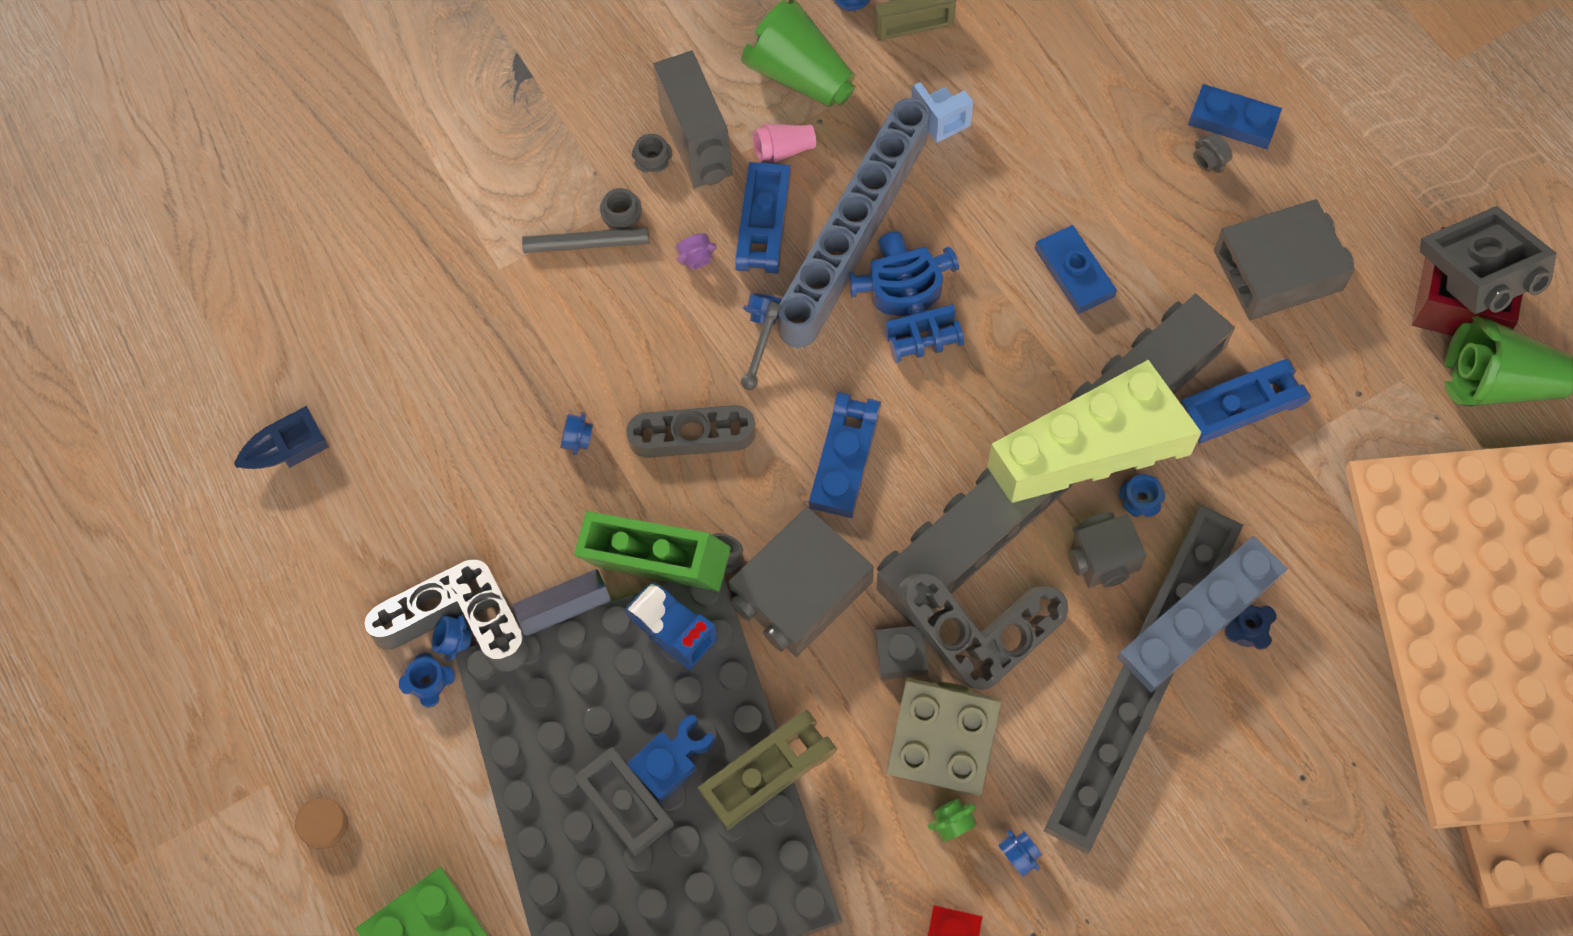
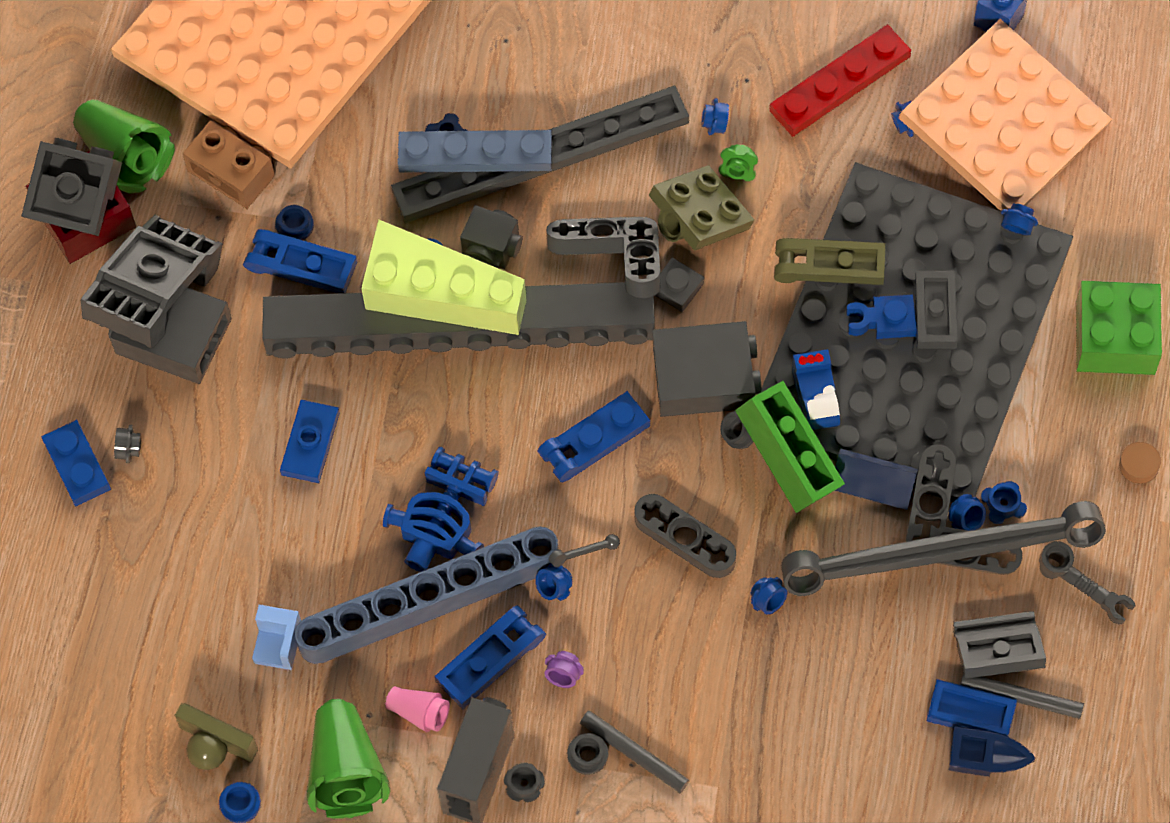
camera: 140 degrees left, 0 degrees up
none -> dark grey plate [80,215,223,348]
none -> medium nougat brick [182,120,275,209]
none -> dark blue plate [275,205,314,240]
none -> dark grey piece [781,501,1106,596]
none -> blue tile [926,679,1017,736]
none -> dark grey plate [953,611,1046,679]
none -> dark grey bar [961,674,1084,719]
none -> dark grey brick [1039,541,1136,625]

